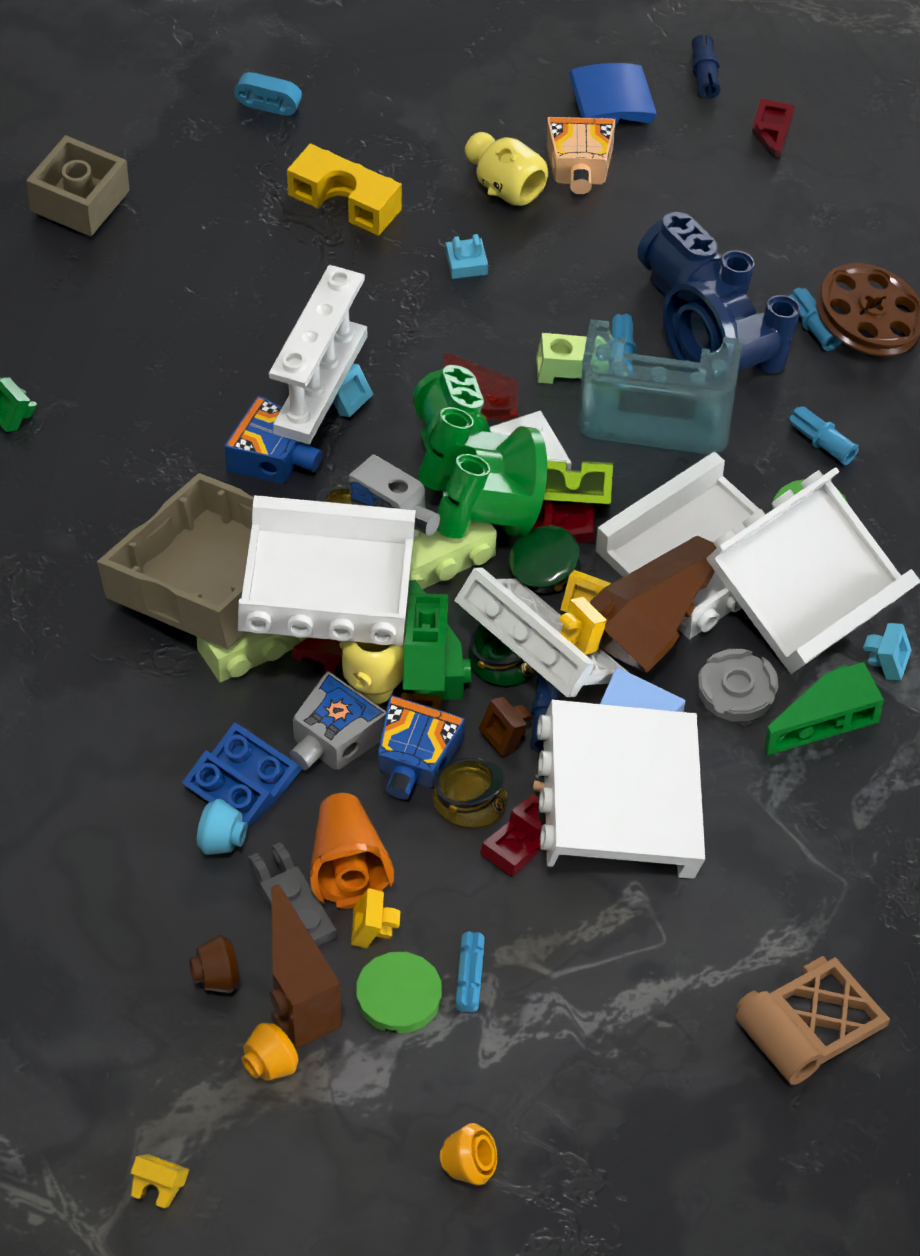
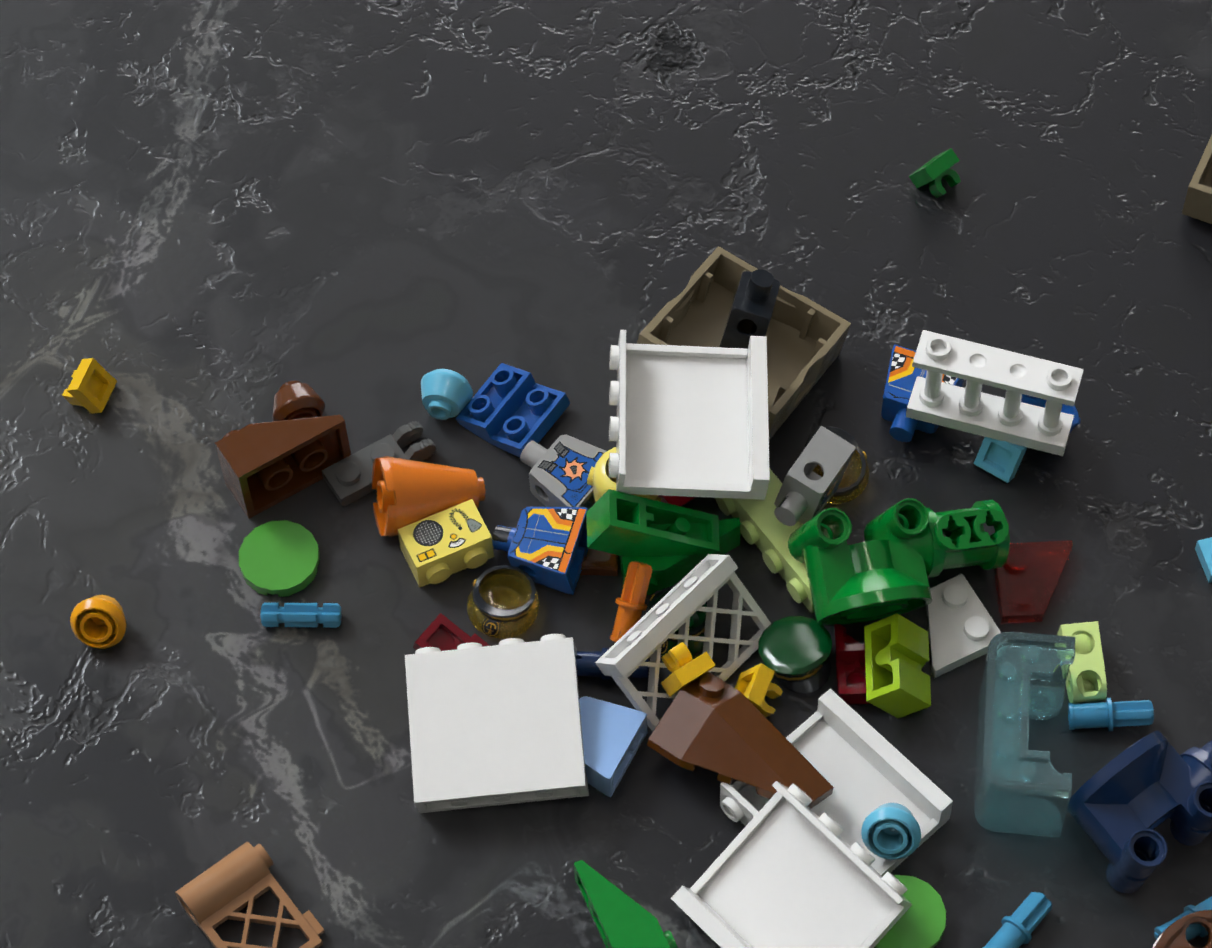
camera: 90 degrees right, 5 degrees up
light orange cone [241,1023,298,1081] -> none
yellow tile [351,888,401,949] -> none
reddish brown tile [479,697,533,756] -> none
light grey tile [697,649,779,722] -> none
none -> light yellow brick [397,499,494,587]
none -> orange axle [610,561,652,642]
none -> black torso [719,269,781,349]
none -> medium azure cone [861,803,921,860]

